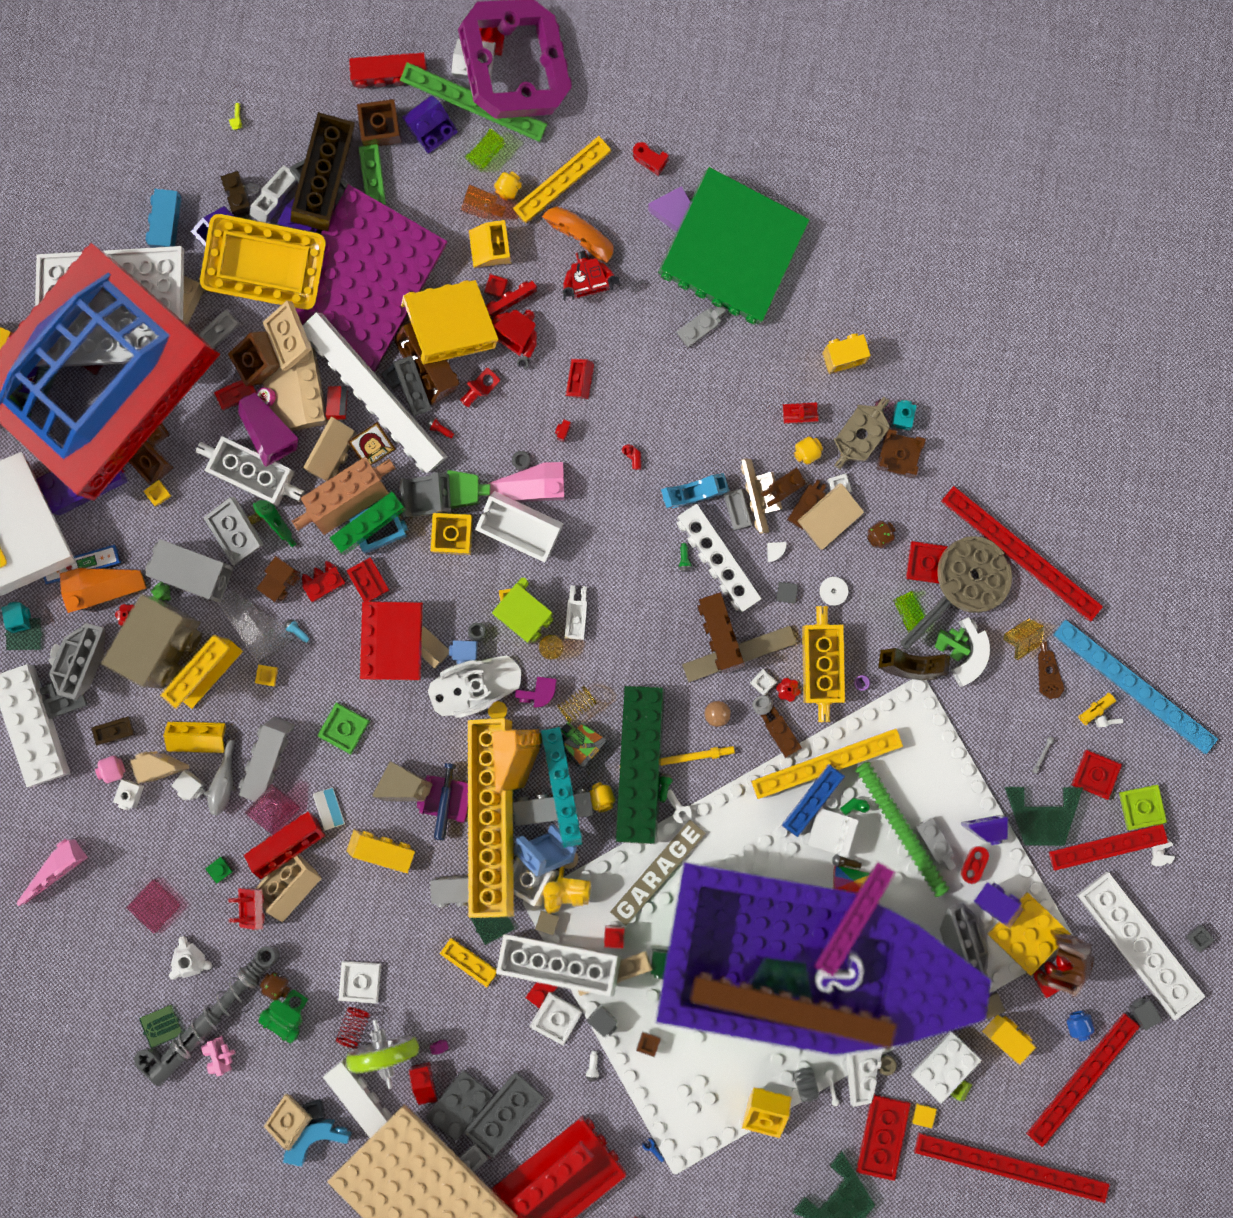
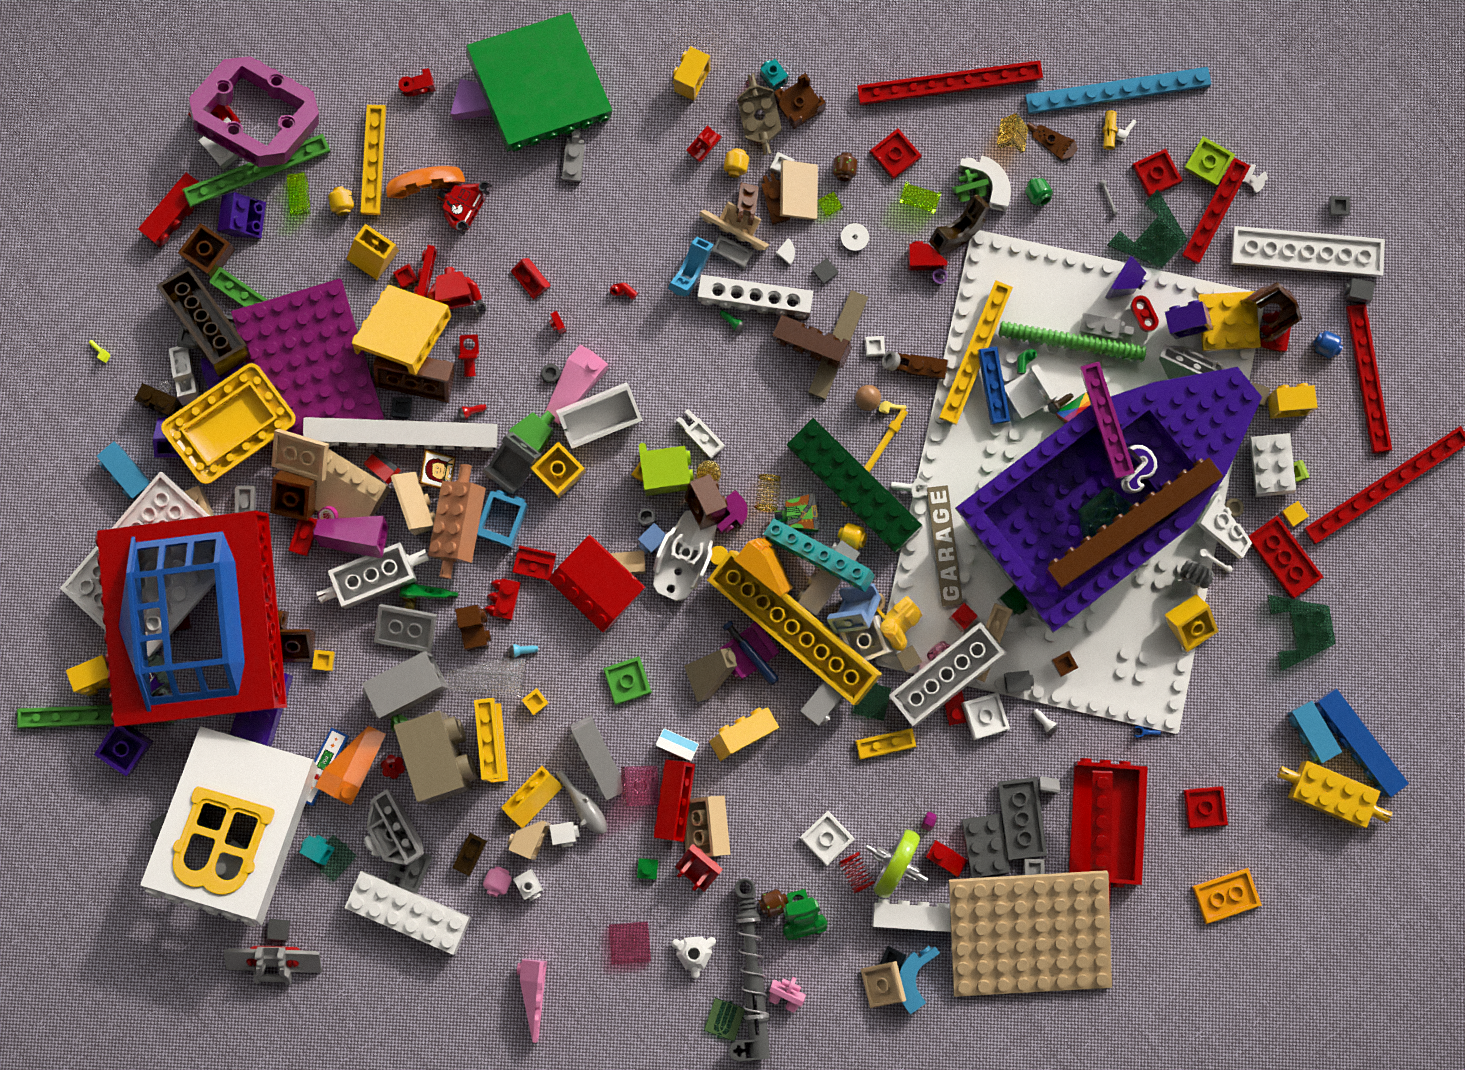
camera: 45 degrees left, 5 degrees down
green brick [330,492,406,555] -> none
dark grey plate [393,355,431,416] -> none
clear orange torso [460,184,506,220] -> none
green piece [659,773,673,803] -> none
red plant [776,678,800,702] -> none
yellow brick [802,606,845,722] -> none
dark grey axle [900,596,952,650] -> none
dark tan plate [938,536,1012,613] -> none
none -> reddish brown brick [684,474,728,530]
none -> clear neon green tile [817,191,843,218]
none -> light yellow hand [879,401,906,414]
none -> red slope [908,241,948,271]
none -> clear pink arm [927,641,951,661]
none -> green head [1025,178,1053,206]
none -> light grey slope [1038,776,1060,794]

